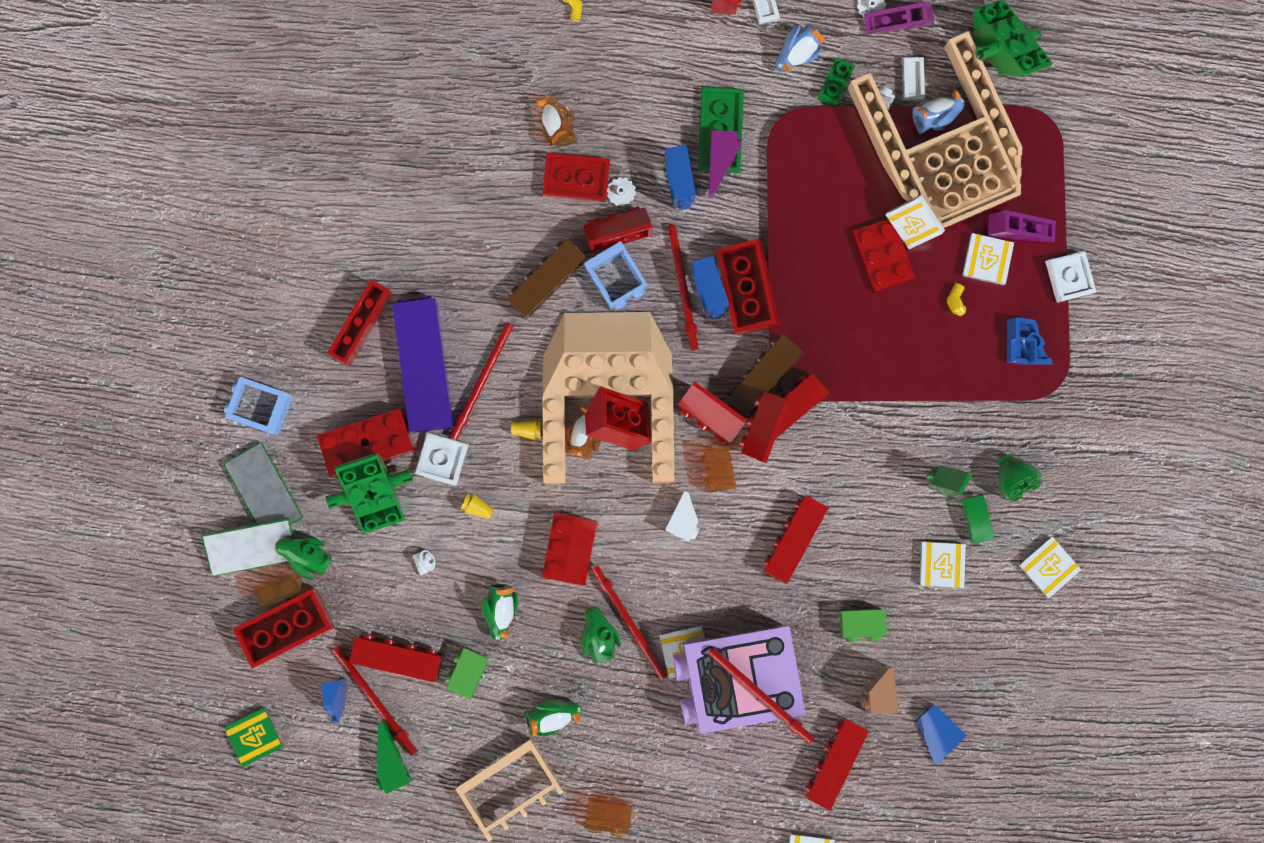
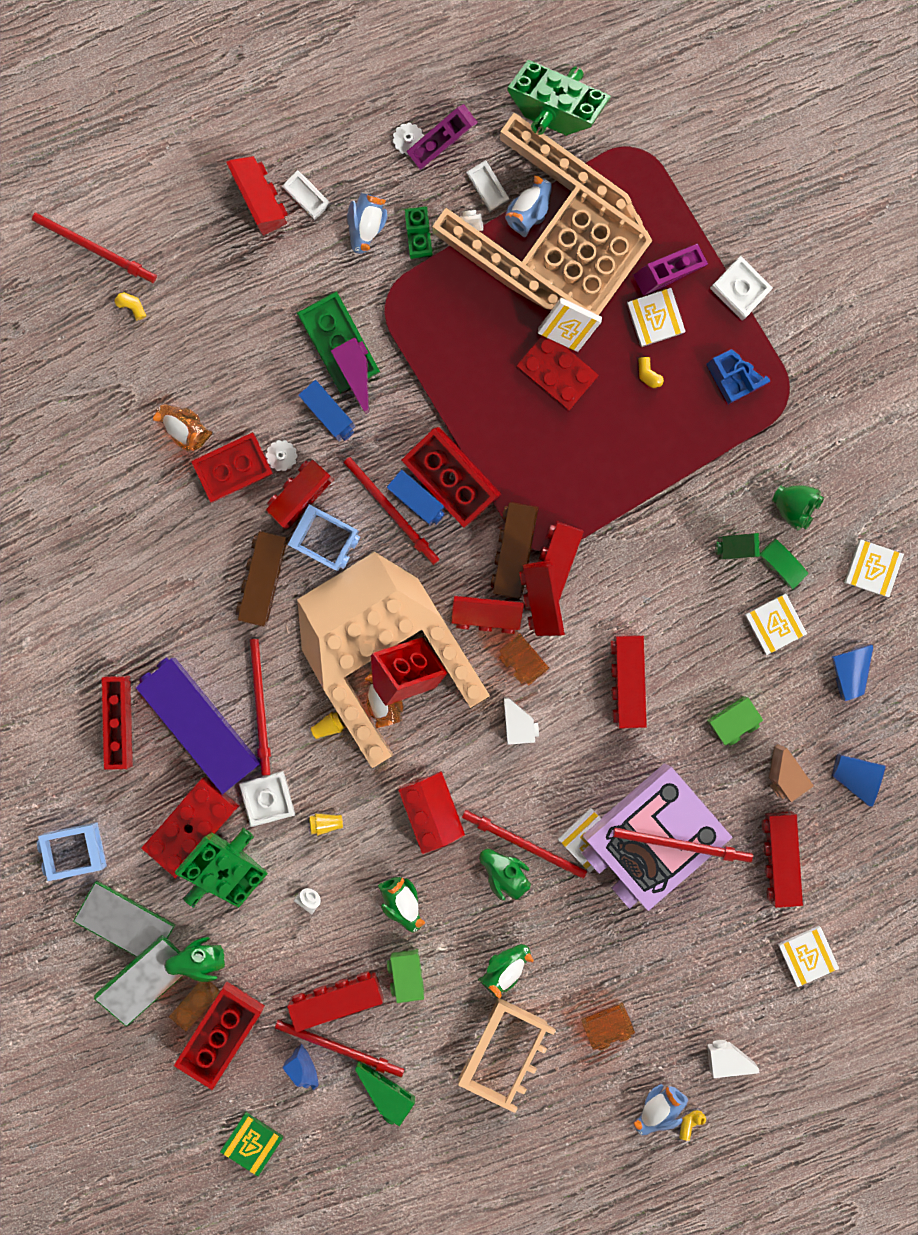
camera: 30 degrees left, 5 degrees up
none -> blue slope [831,645,873,701]

